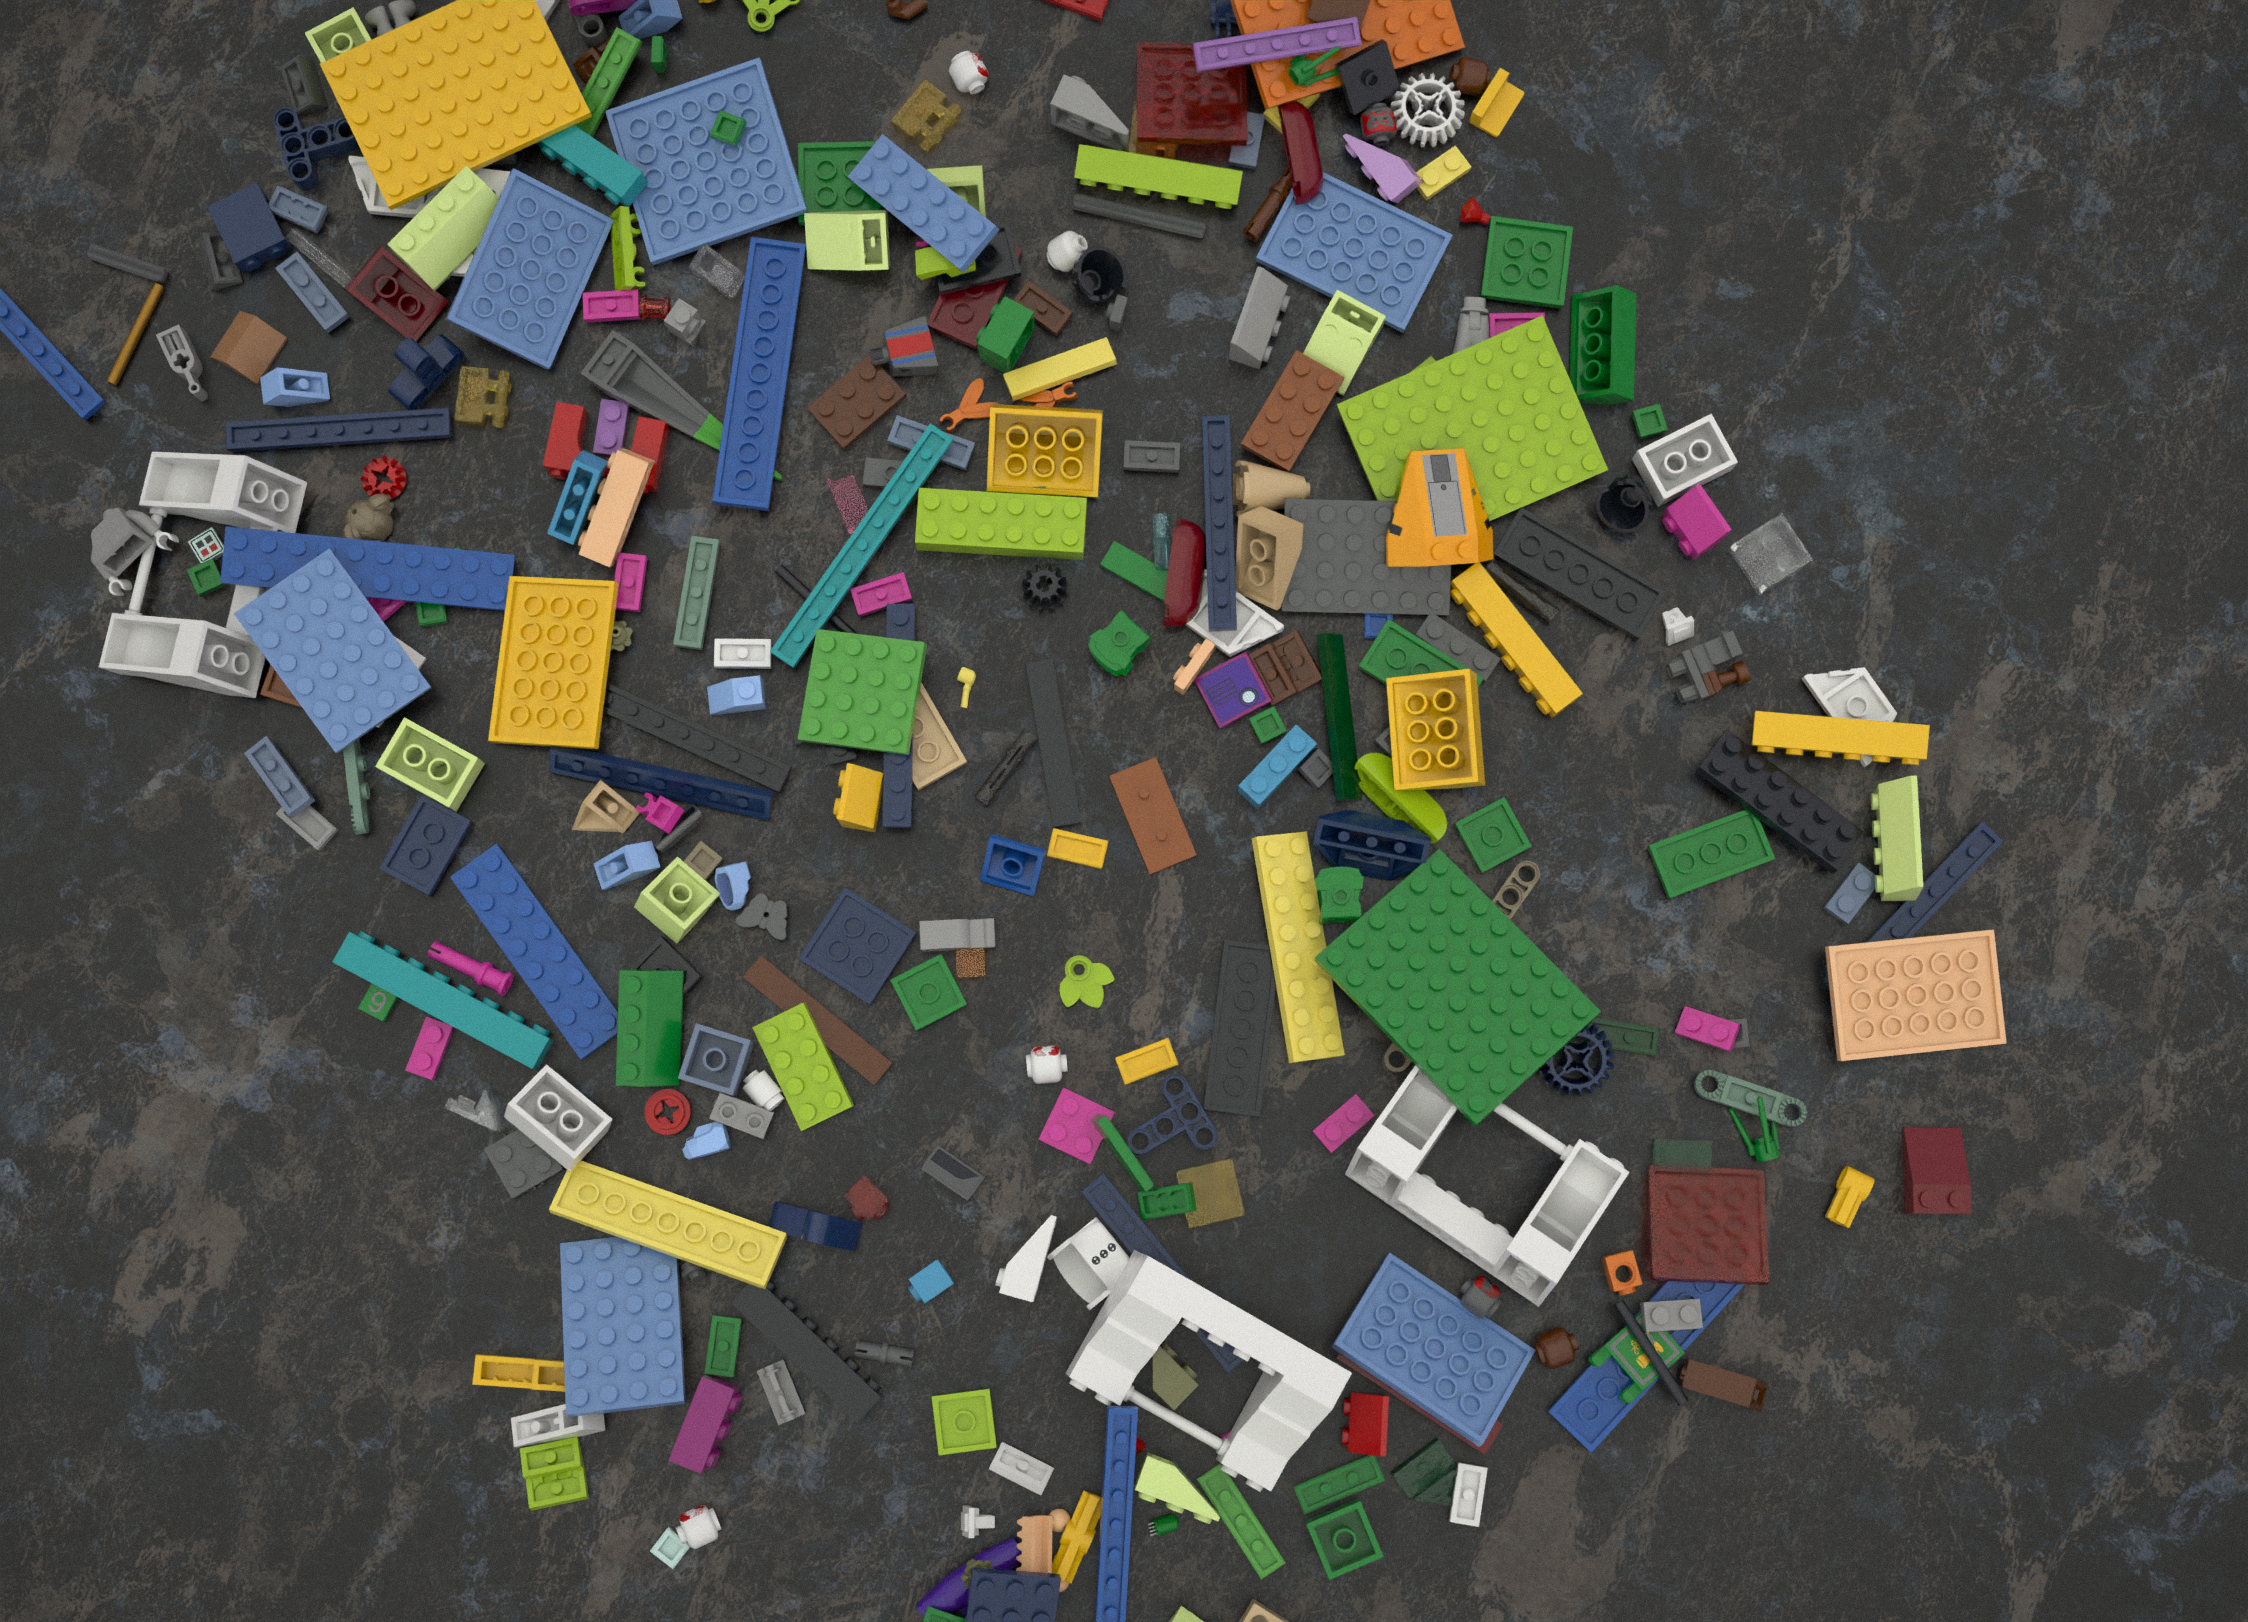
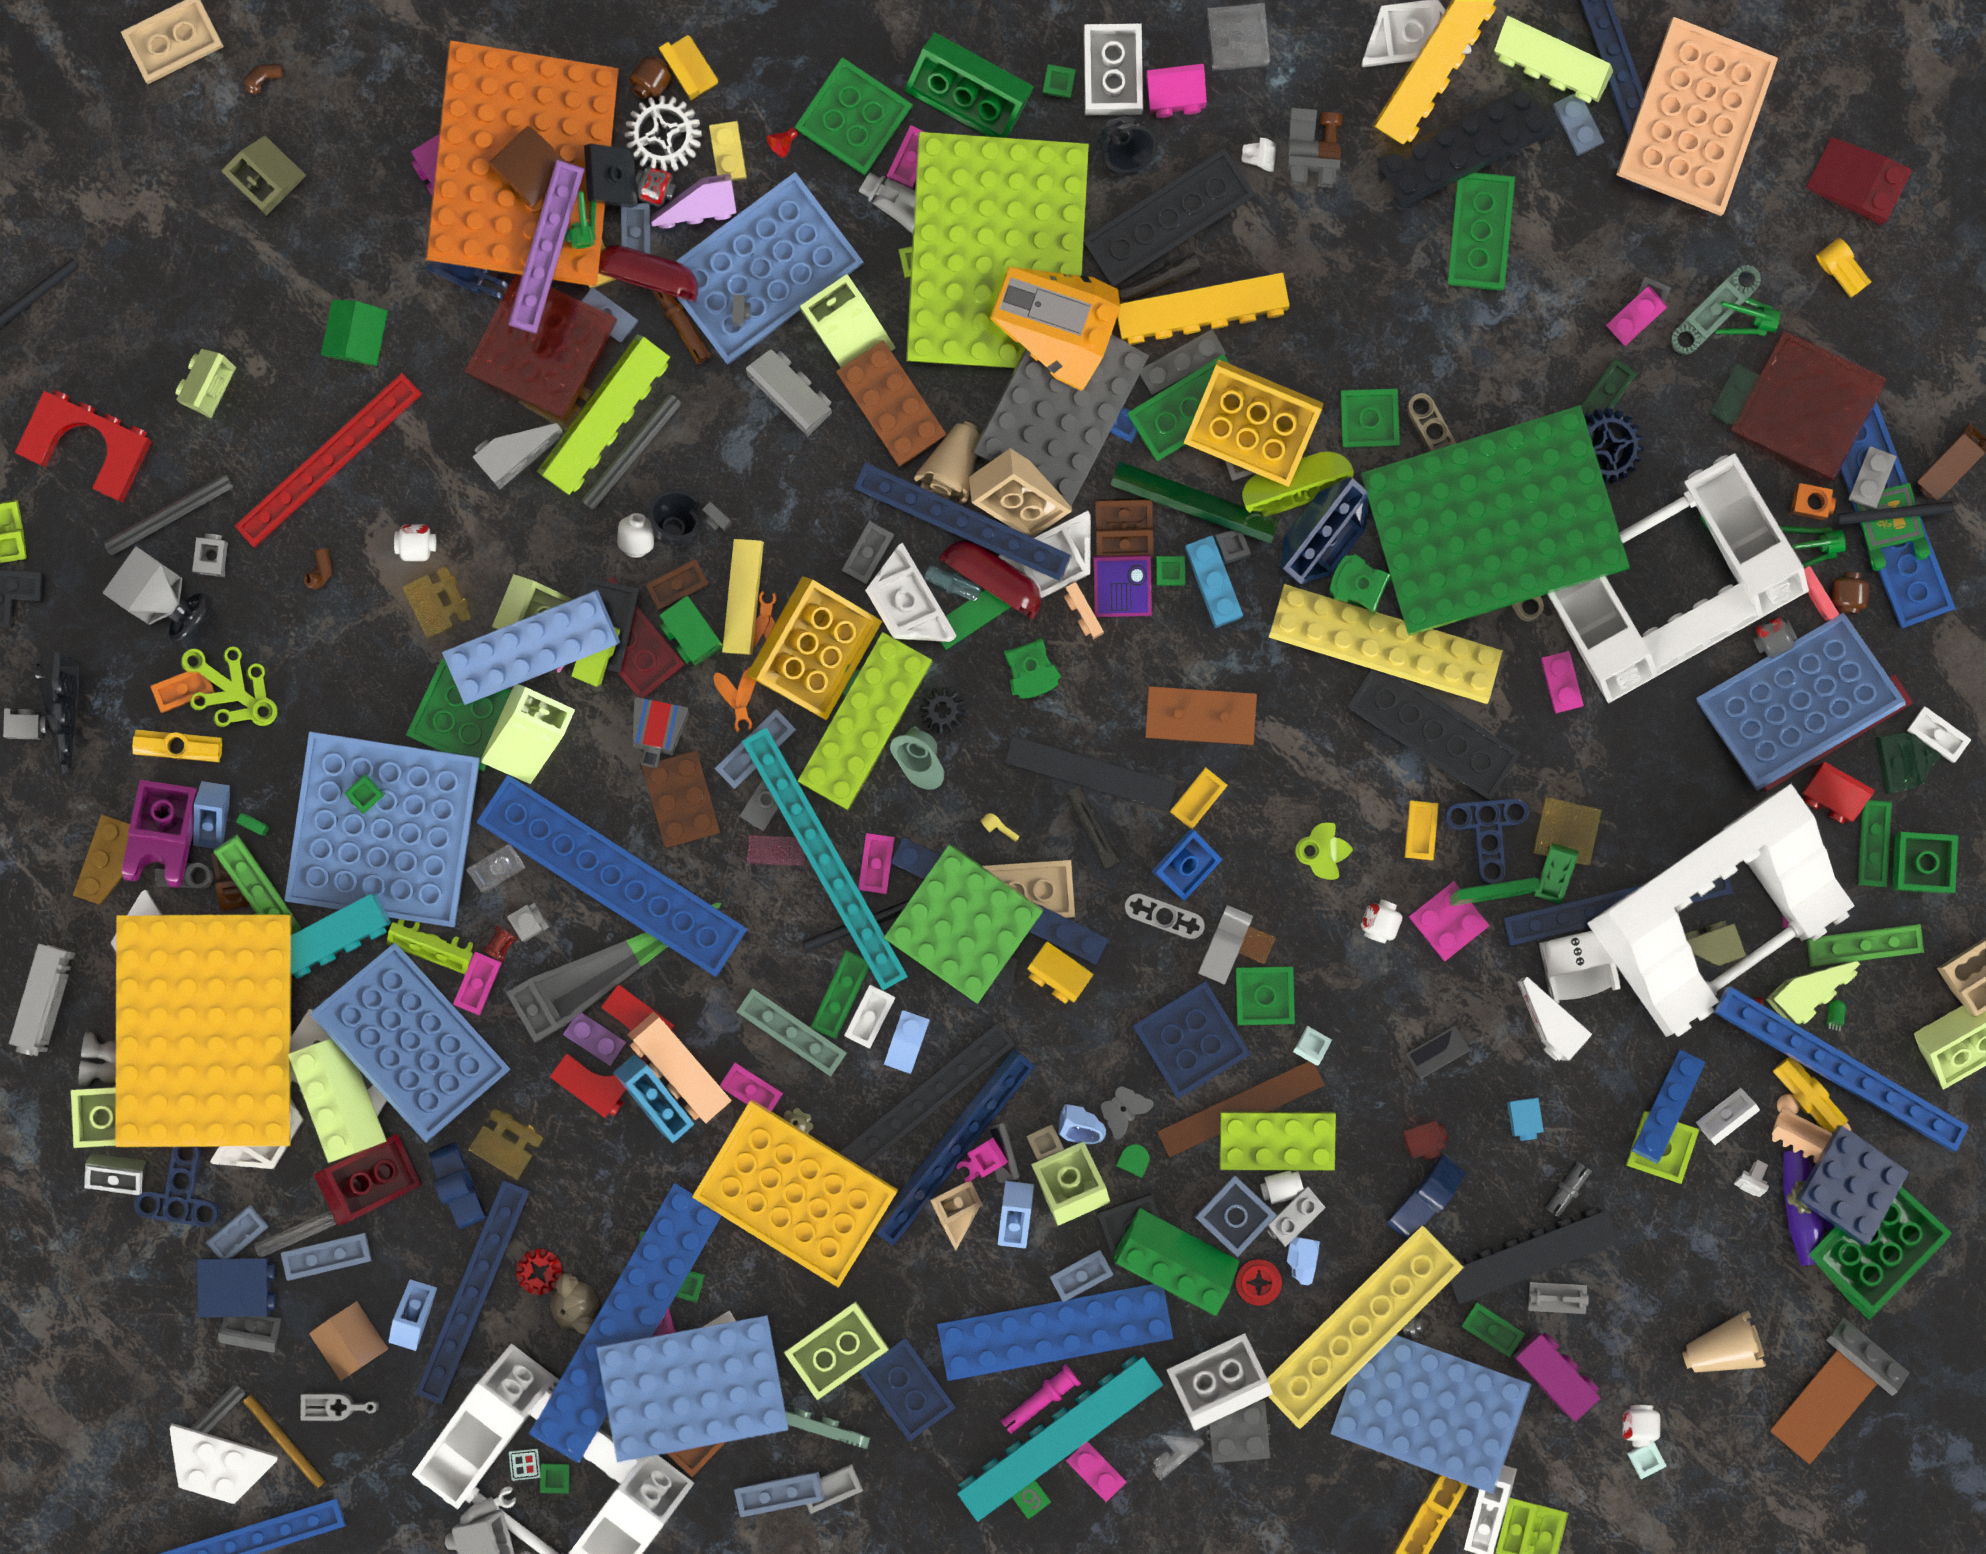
camera: 65 degrees left, 5 degrees up
none -> white wing [170,1423,278,1504]
none -> sand blue plate [621,204,651,254]
none -> dark grey plate [732,294,751,327]
none -> green tile [810,950,870,1039]
none -> white wing [865,543,957,642]
none -> sand green piece [890,726,944,790]
none -> sand blue plate [1050,1249,1114,1302]
none -> green tile [1116,1144,1149,1178]
none -> light grey beam [1125,894,1205,939]
none -> light aqua tile [1293,1026,1332,1066]
none -> blue plate [1631,1050,1706,1164]
none -> tan cone [1682,1311,1766,1372]
none -> green plant [1779,526,1846,568]
none -> coral tile [1804,566,1840,622]

